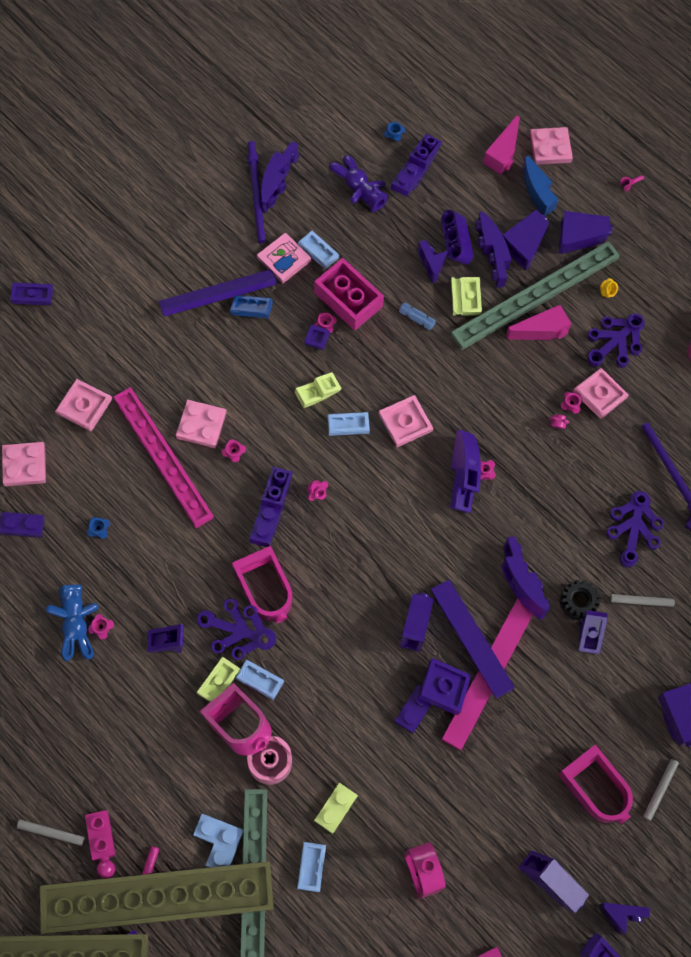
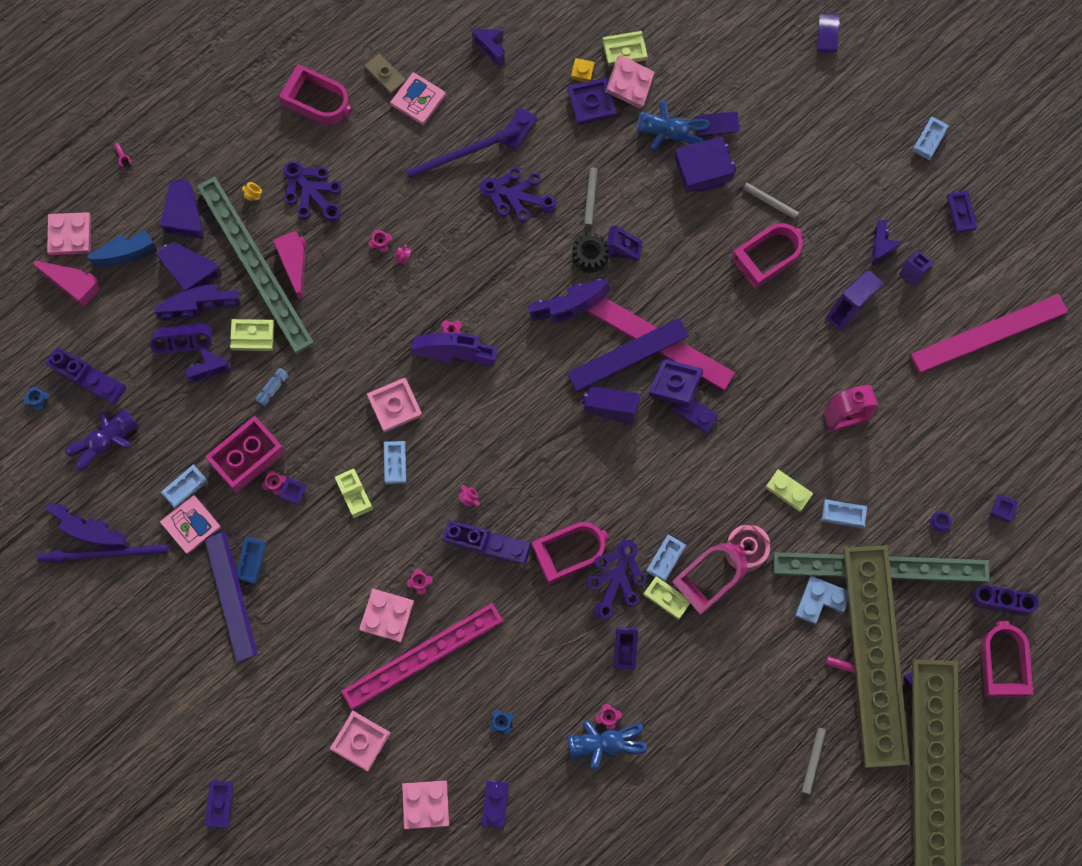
camera: 85 degrees left, 5 degrees up
dark pink plate [85,810,116,879] -> none
bright pink tile [573,368,629,419] -> none

